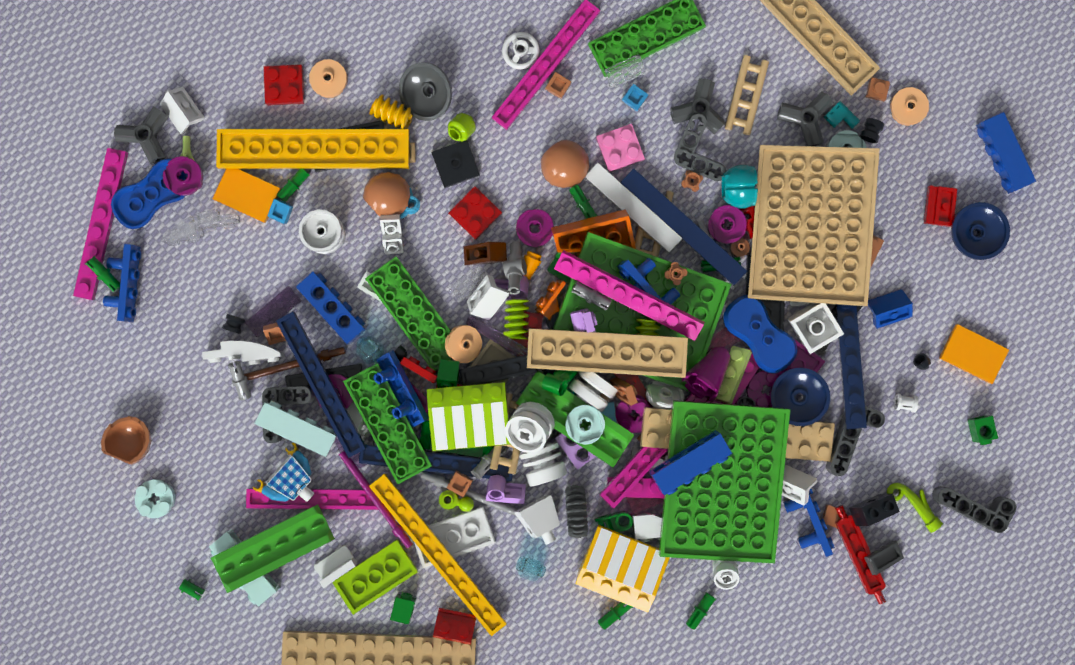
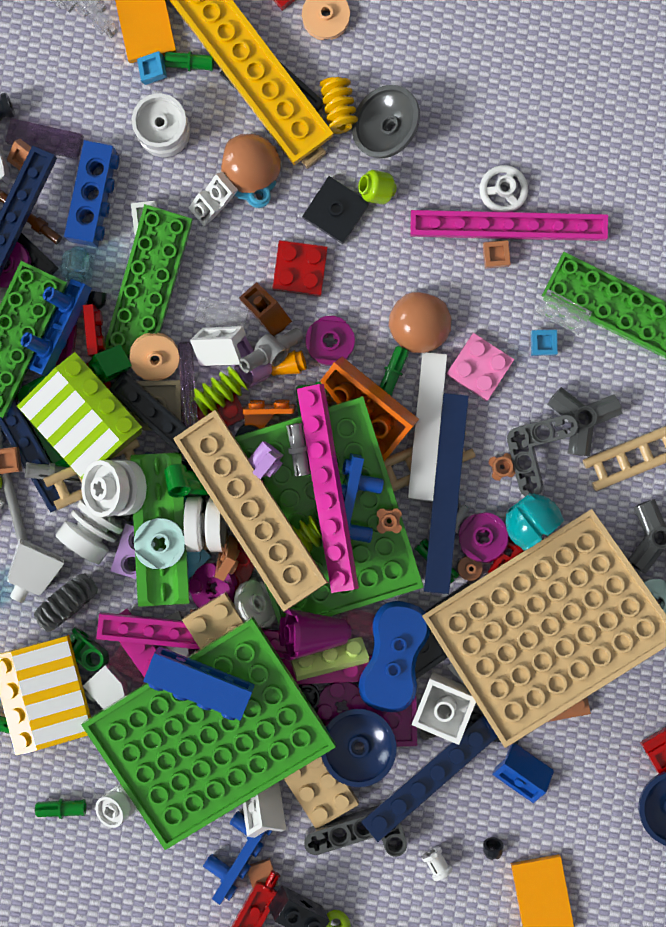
camera: 55 degrees right, 0 degrees up
lavender plate [486,475,526,504] -> none

